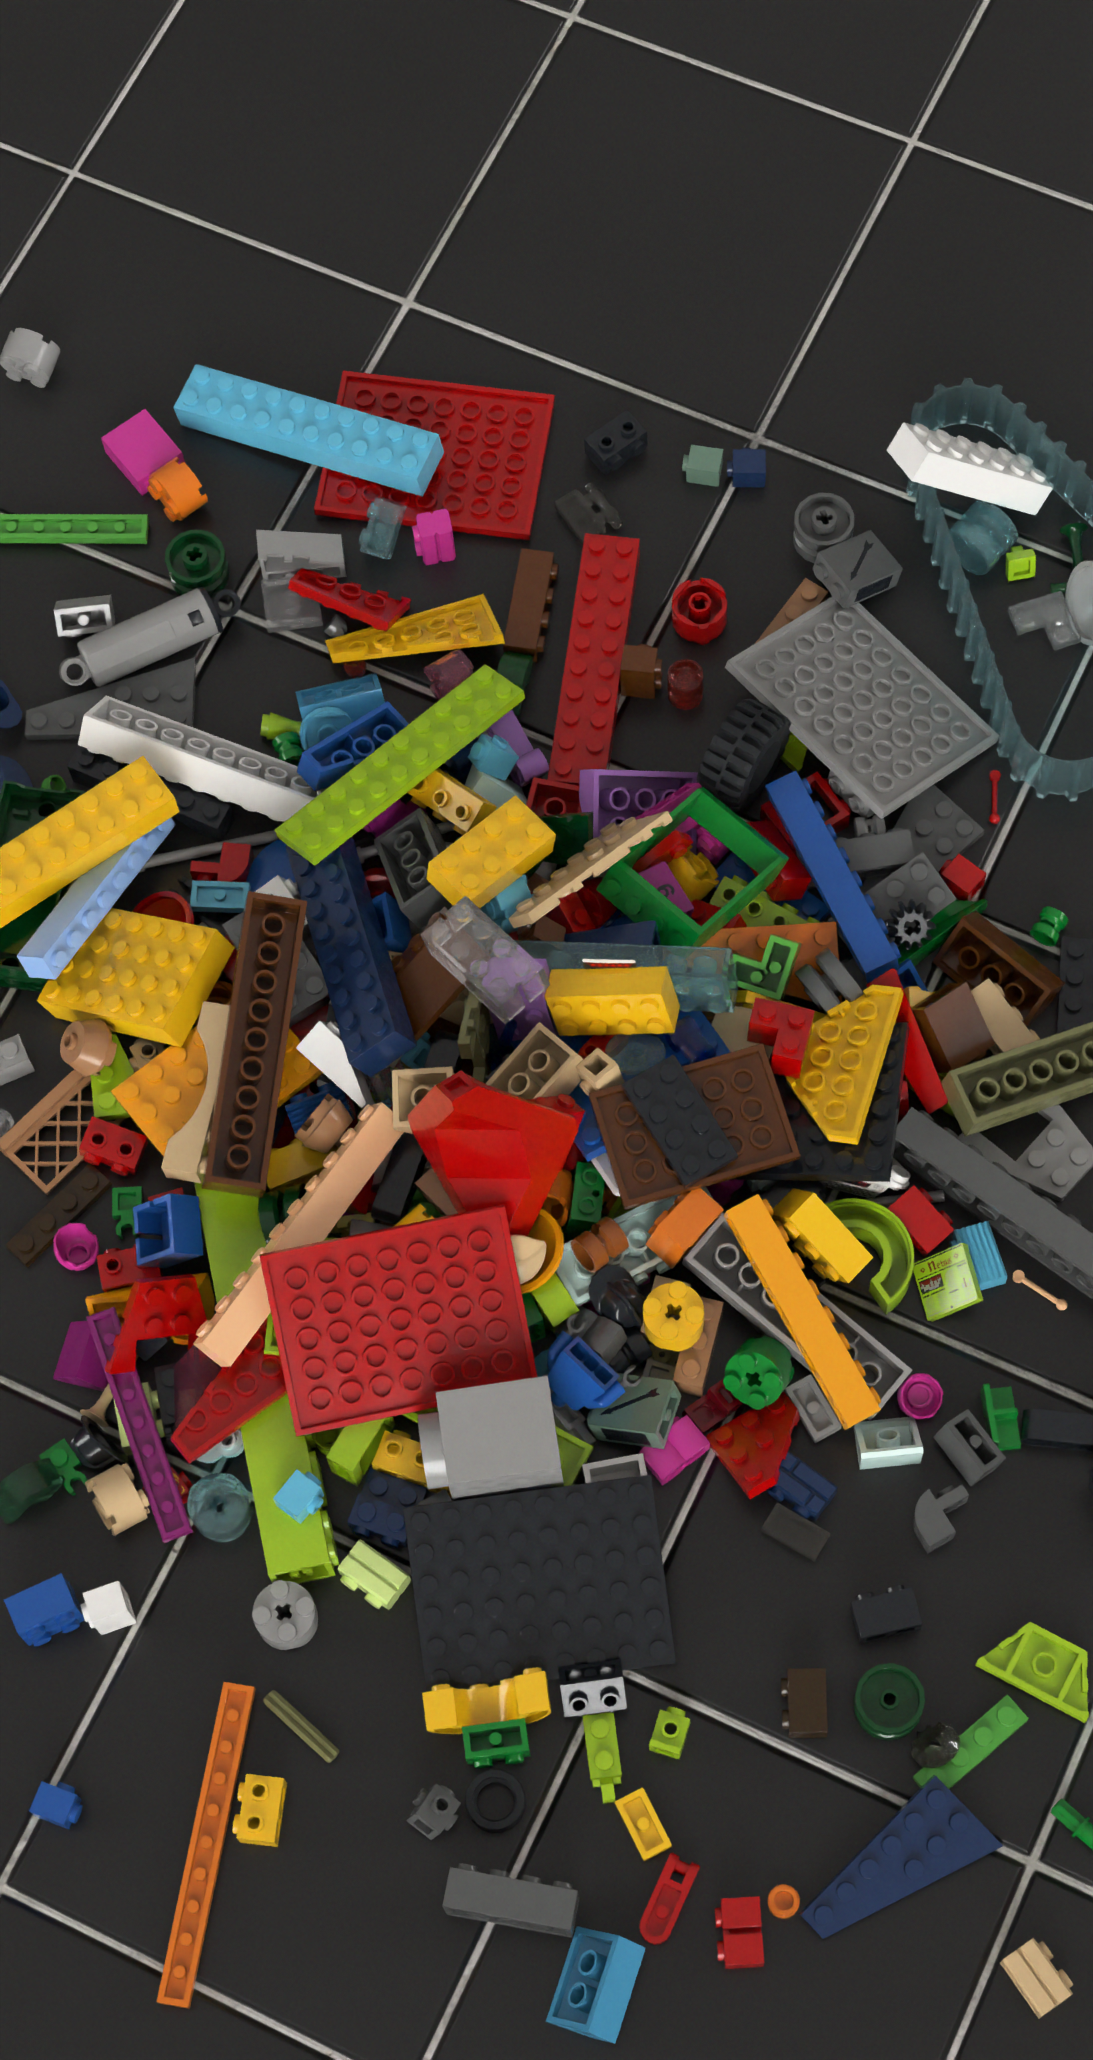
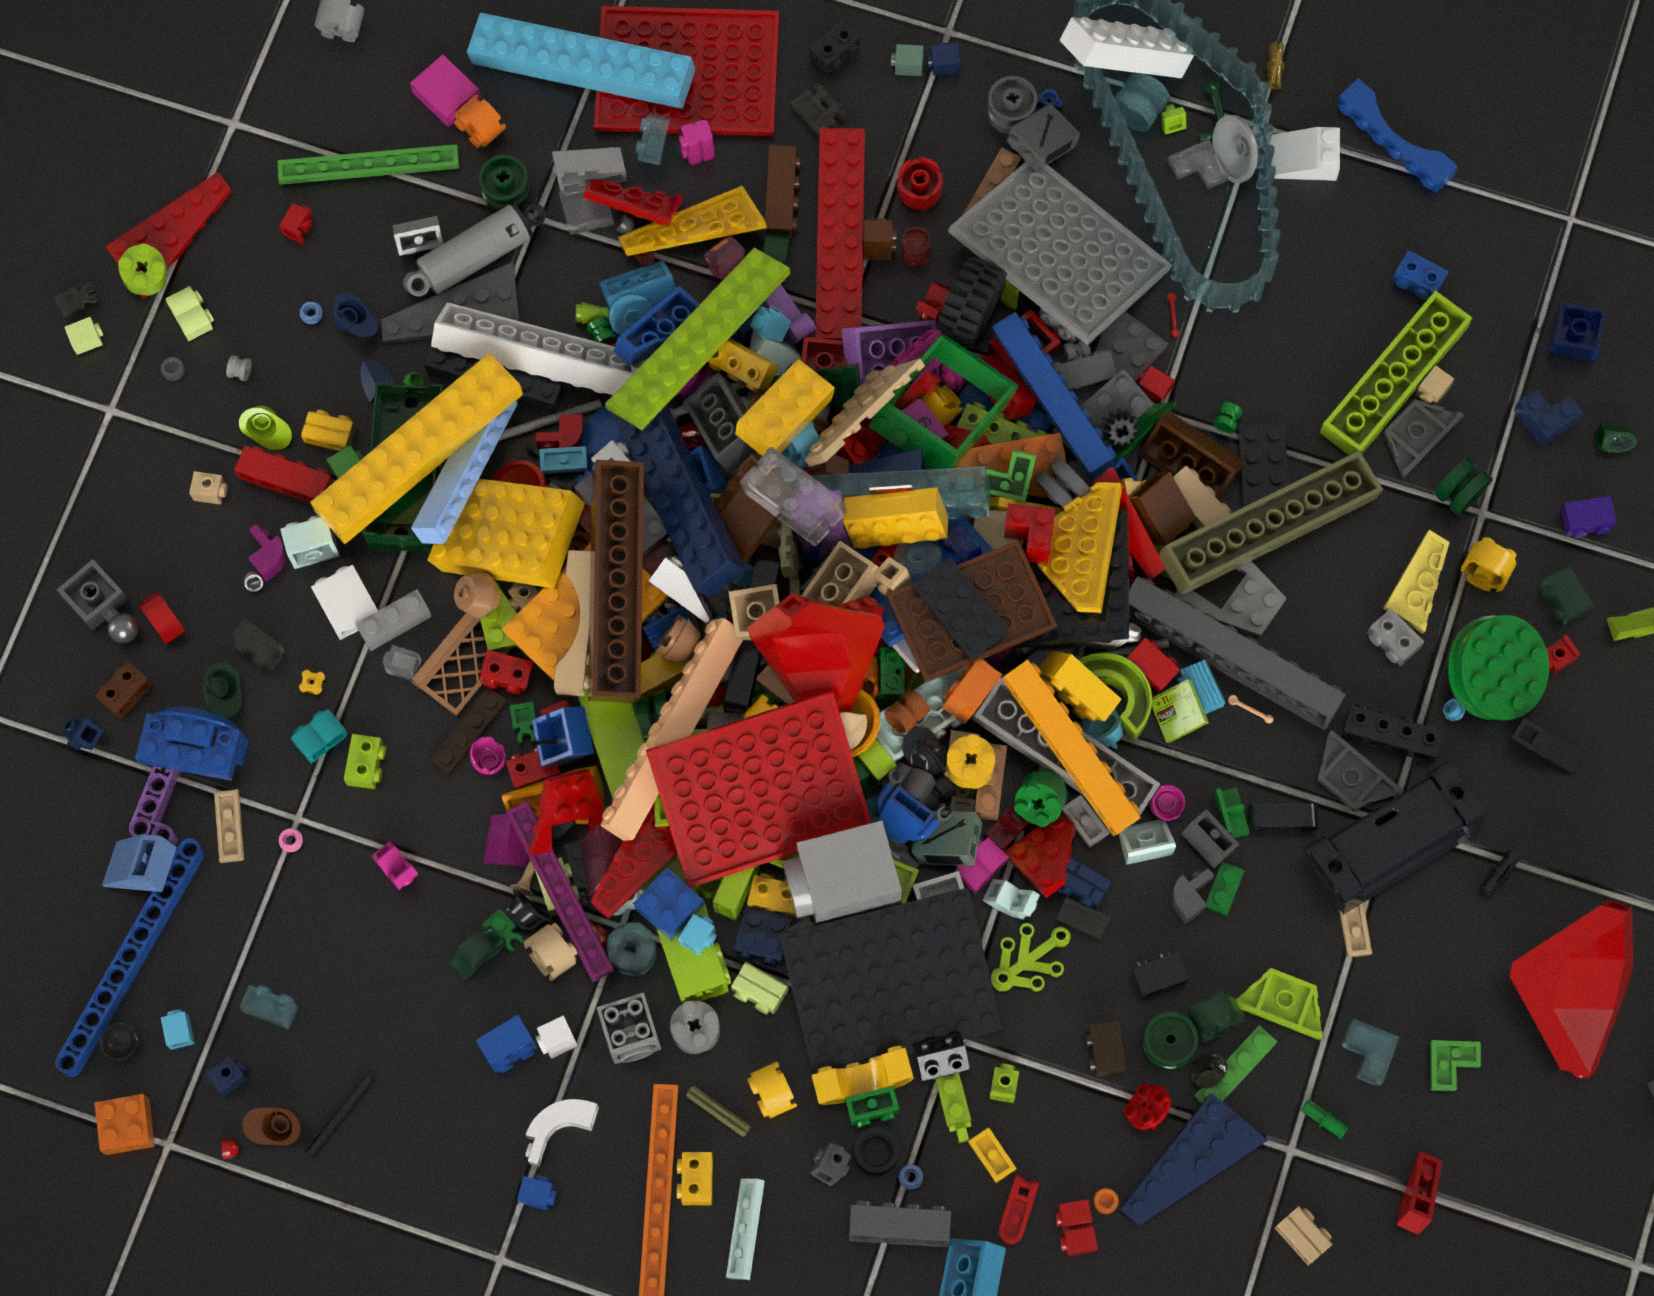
camera: 10 degrees left, 5 degrees up
none -> white arch [526,1099,599,1167]
none -> light grey brick [597,992,661,1064]
none -> blue brick [633,867,704,941]
none -> light aqua plate [726,1179,765,1280]
none -> yellow brick [747,1061,797,1119]
none -> medium blue plate [899,1164,923,1190]
none -> red brick [915,281,951,325]
none -> light aqua brick [982,879,1040,920]
none -> lime plant [991,923,1070,992]
none -> blue plate [1037,89,1062,108]
none -> medium azure piece [1082,709,1123,749]
none -> red plate [1124,1083,1171,1131]
none -> clear green brick [1188,989,1246,1043]
none -> green plate [1206,862,1245,916]

